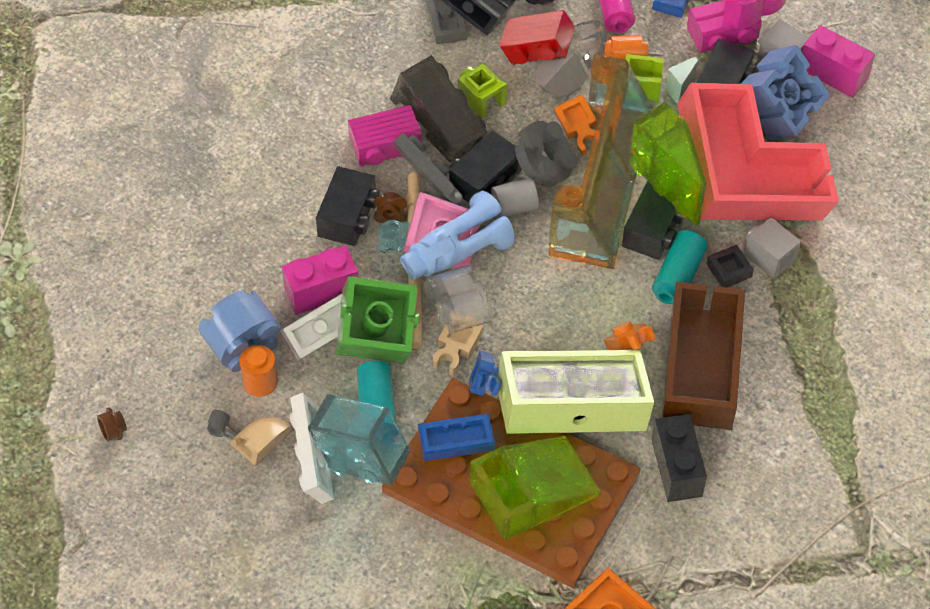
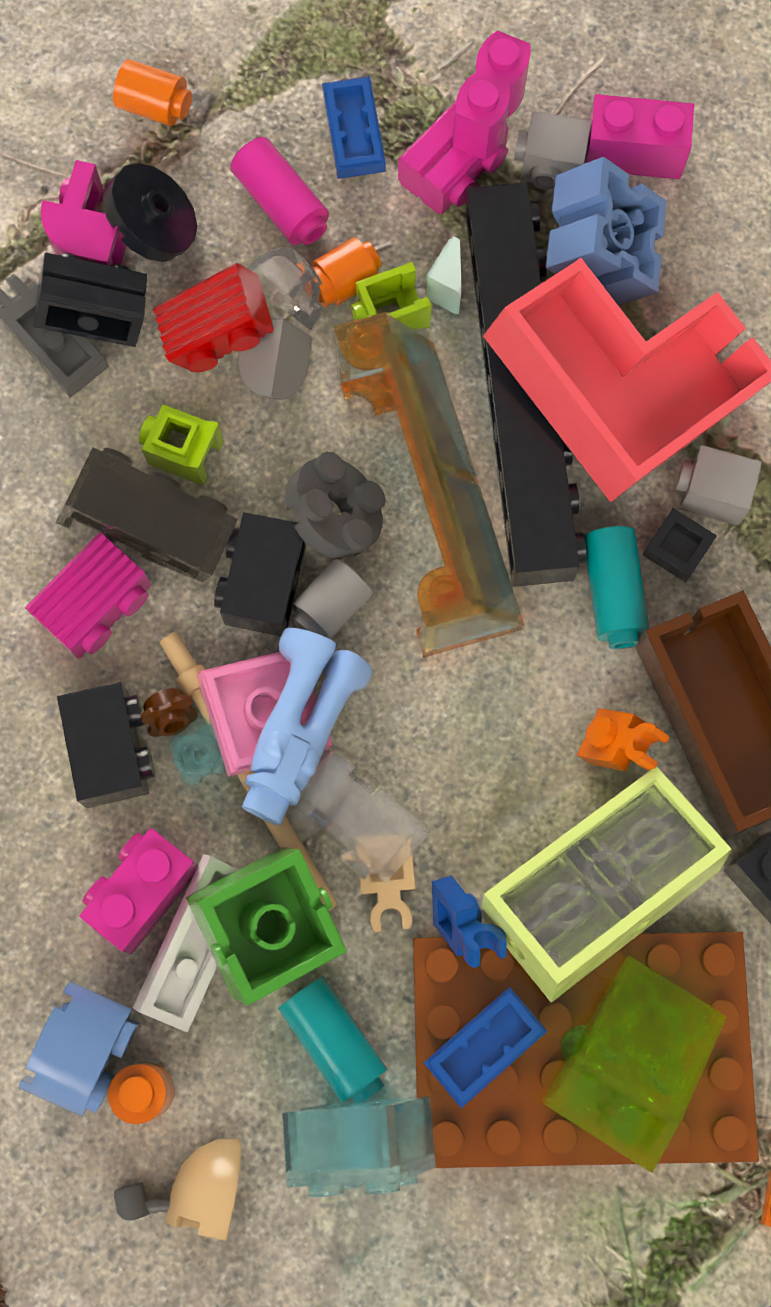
camera: 30 degrees left, 20 degrees up
white plate [290,393,334,504] -> none
dark grey hinge [393,132,462,205] -> none
orange plate [554,94,602,155] -> none
clear neon green slope [629,102,706,226] -> none

